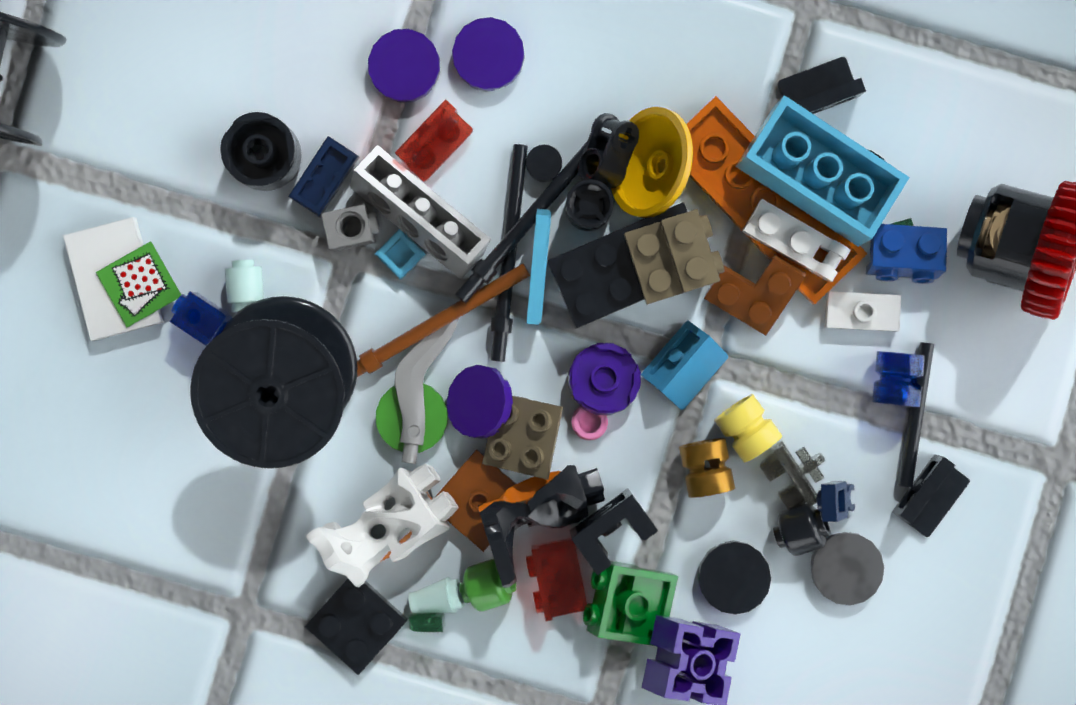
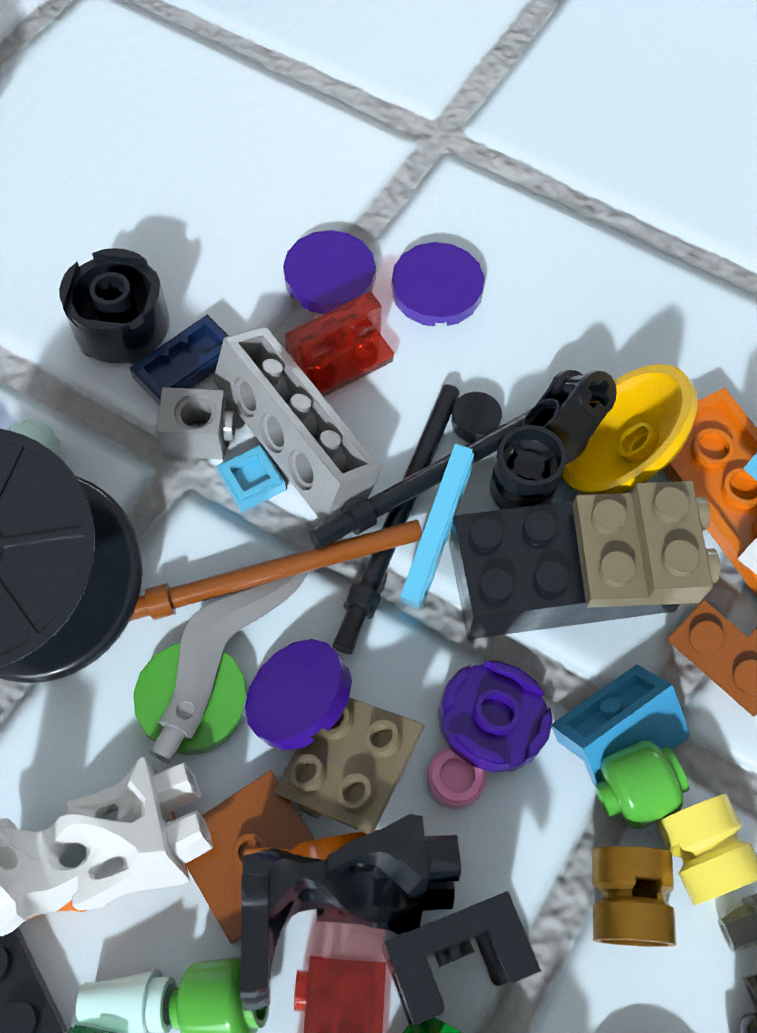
camera: 10 degrees right, 25 degrees down
none -> bright green head [594,740,689,829]

